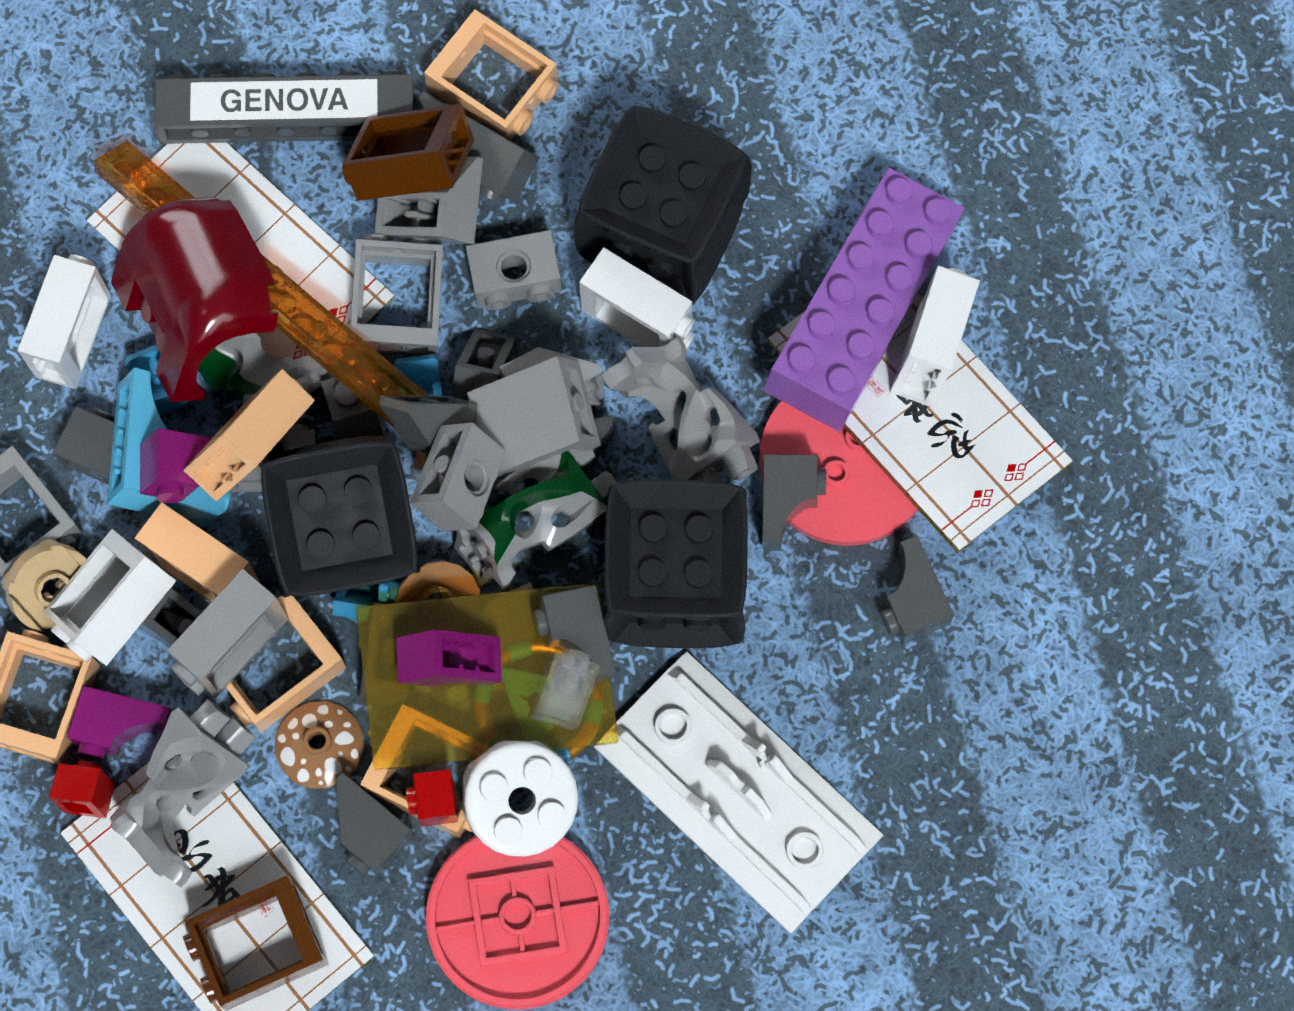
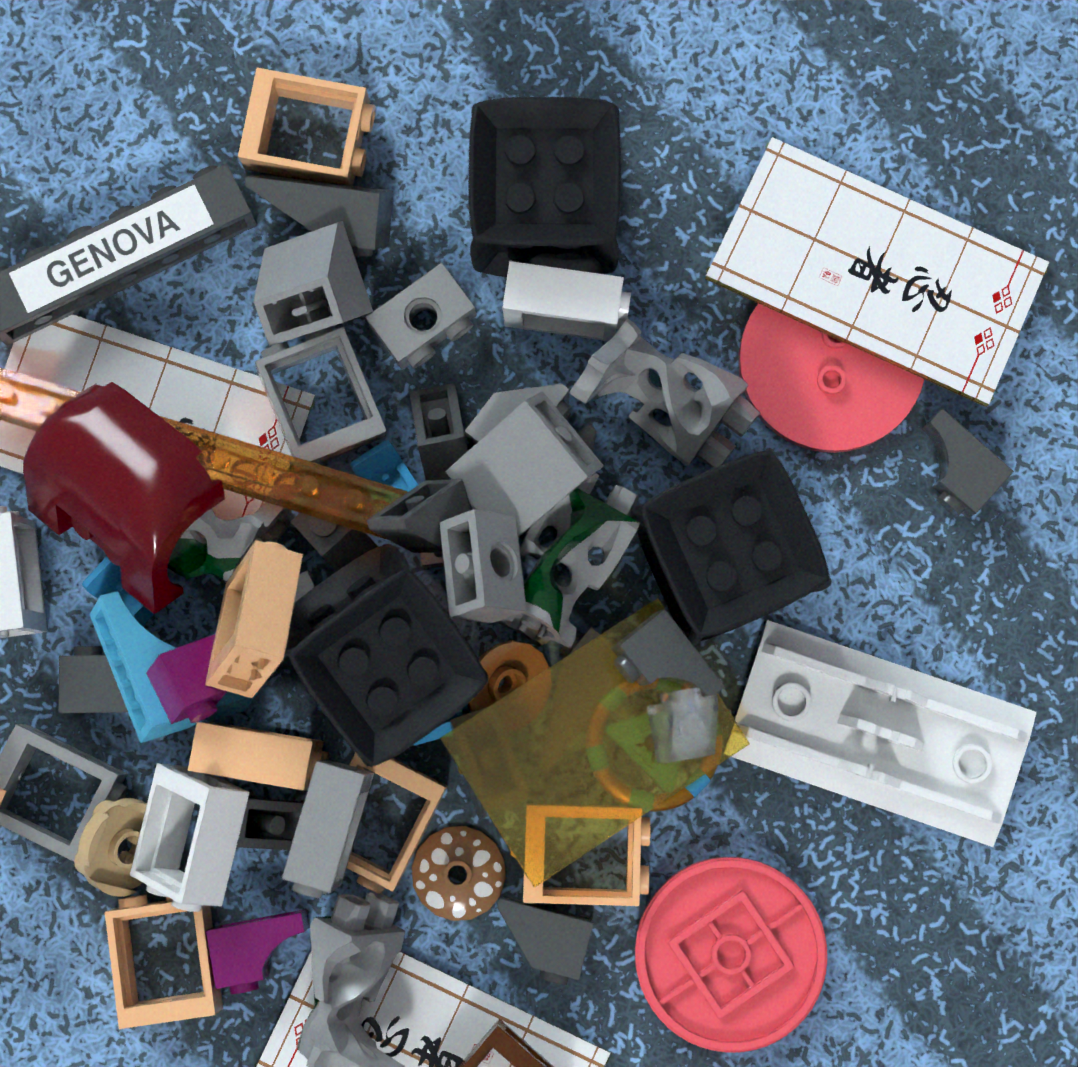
camera: 20 degrees left, 10 degrees up
red plate [49,761,115,818] -> none
reddish brown window [342,104,475,201] -> none
magenta arch [396,629,502,686] -> none
red plate [406,769,458,827] -> none
white plate [462,740,578,857] -> none
dark grey arch [762,455,826,551] -> none
medium lavender brick [763,168,965,433] -> none
white window [890,265,980,407] -> none

